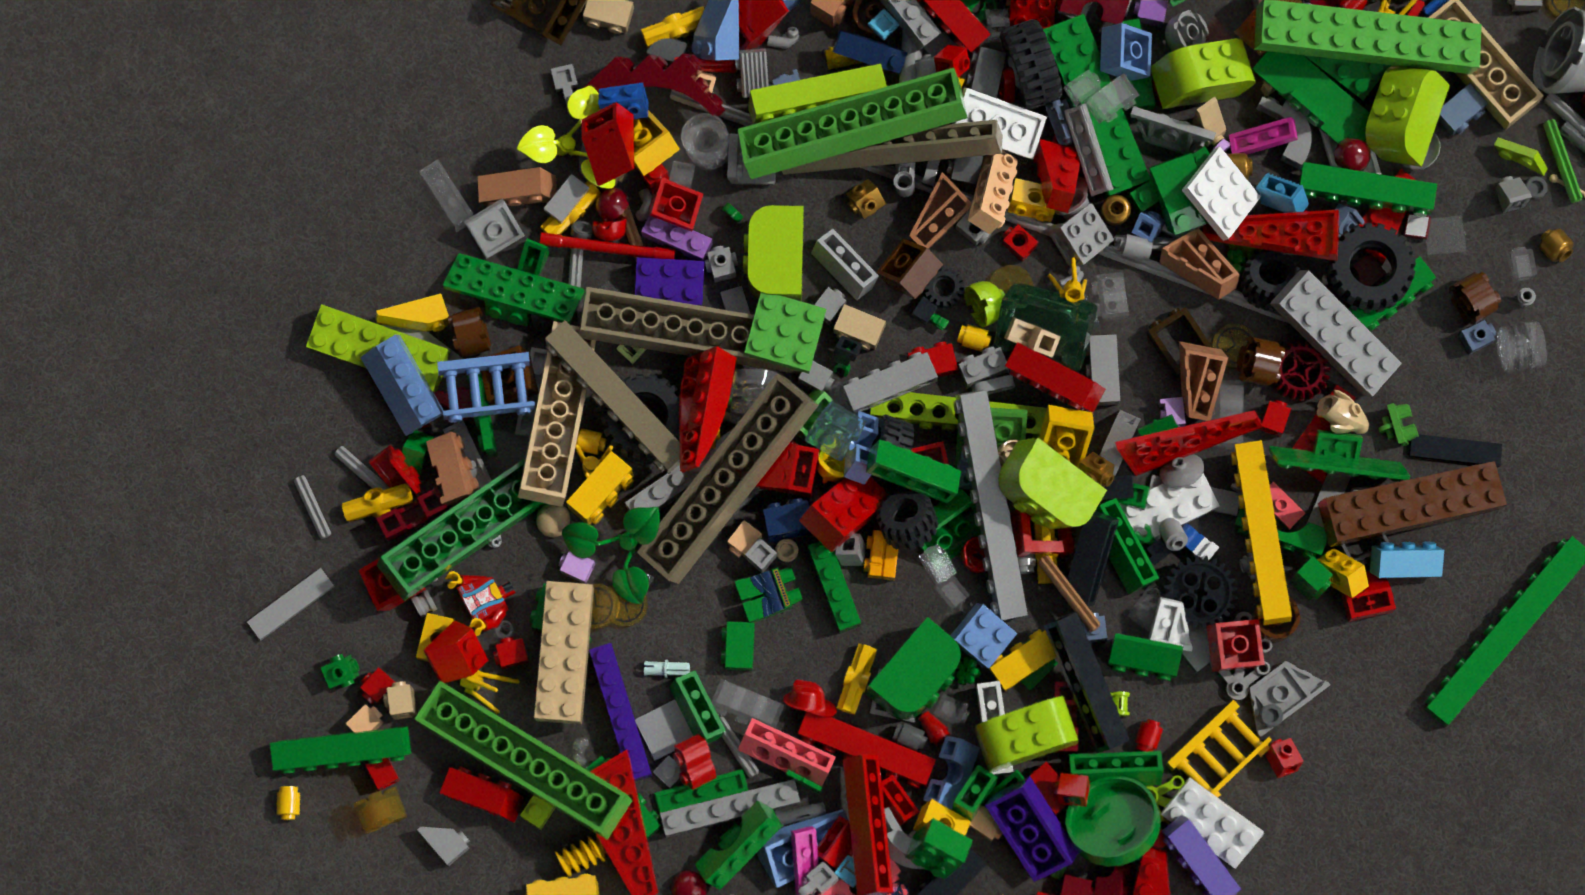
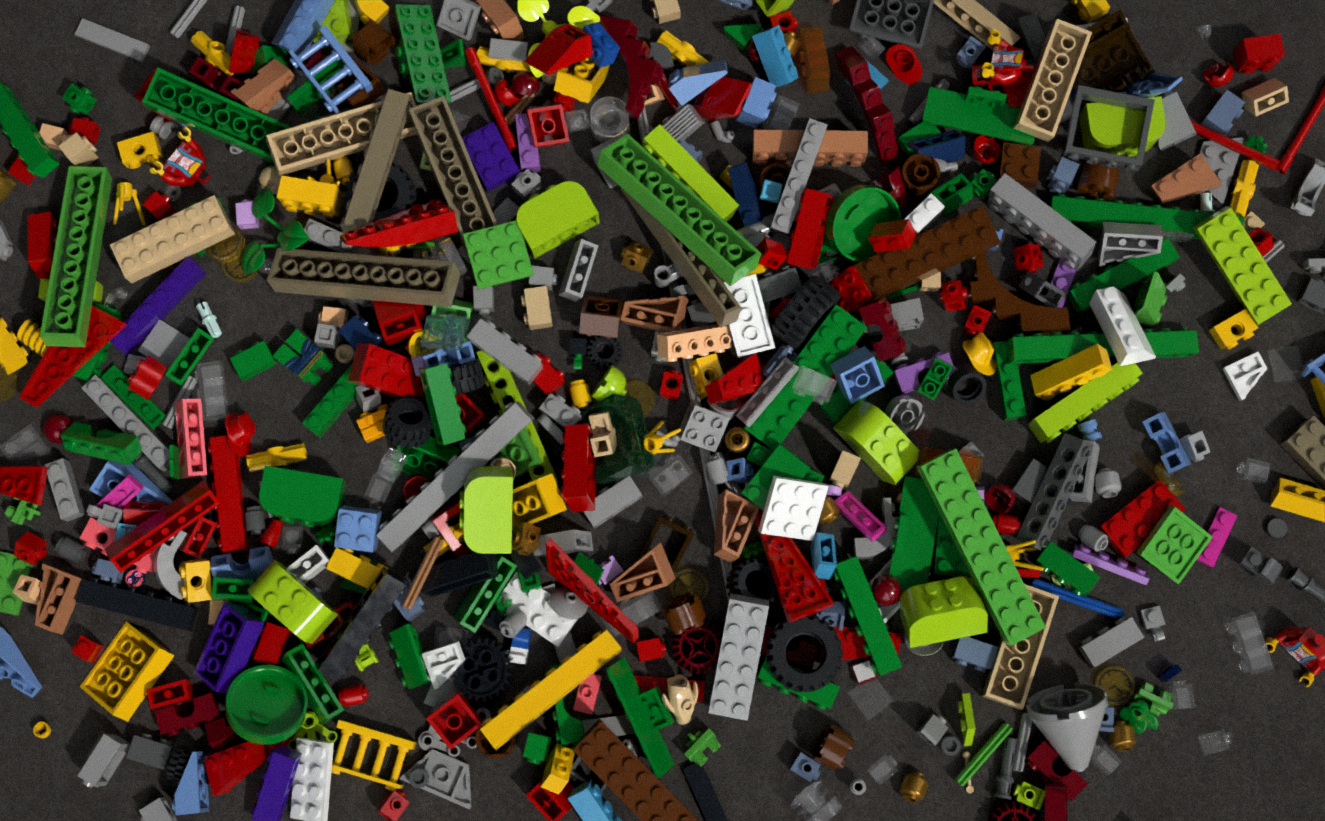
camera: 60 degrees right, 0 degrees up
red slope [423,620,488,683] -> none
green tile [722,202,744,223] -> none
black piece [832,336,862,377] -> none
green brick [905,818,973,879] -> none
red brick [1054,773,1090,807] -> none
clear brick [1063,70,1101,106] -> none
light grey wing [1131,106,1216,154] -> none

